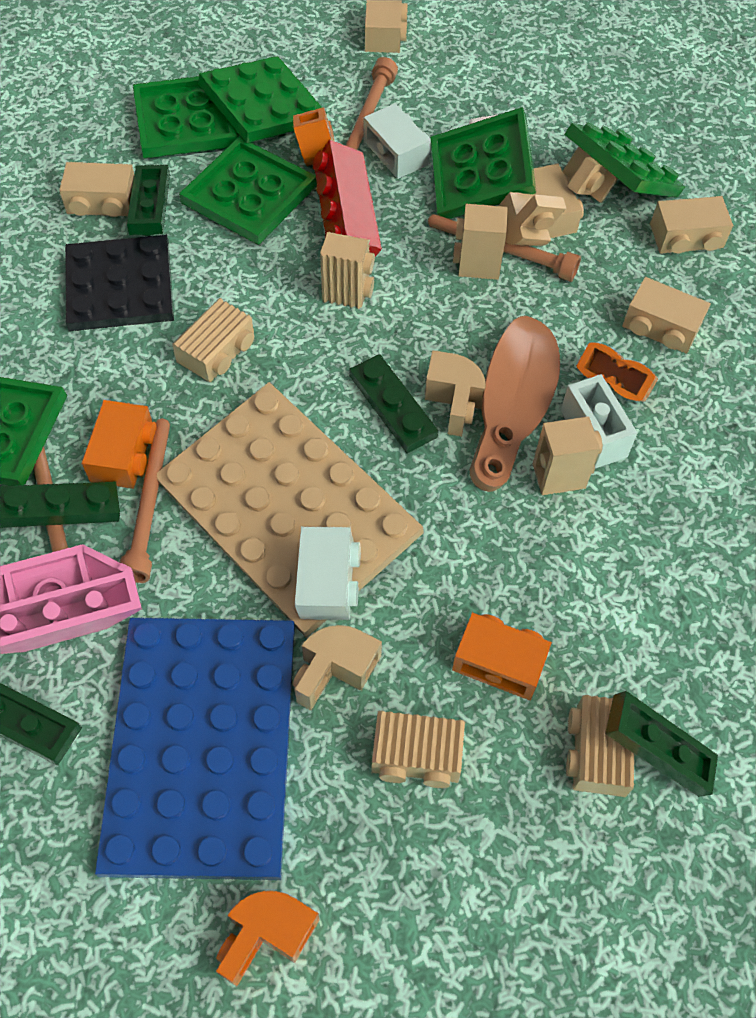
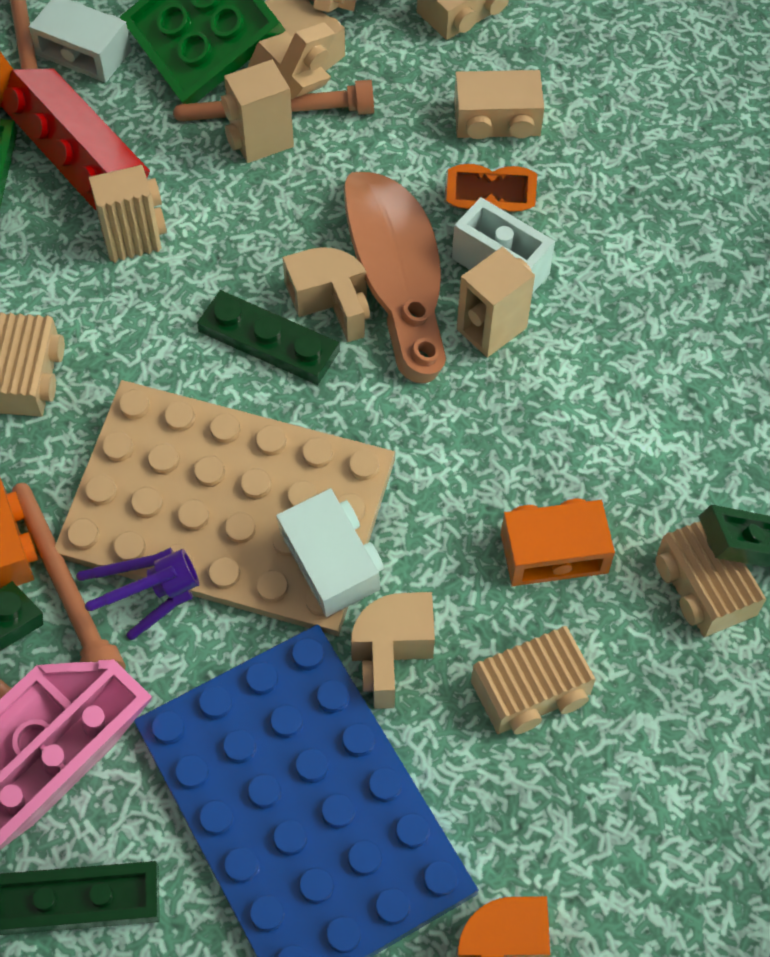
camera: 30 degrees left, 0 degrees up
none -> dark purple plant [76,547,199,640]

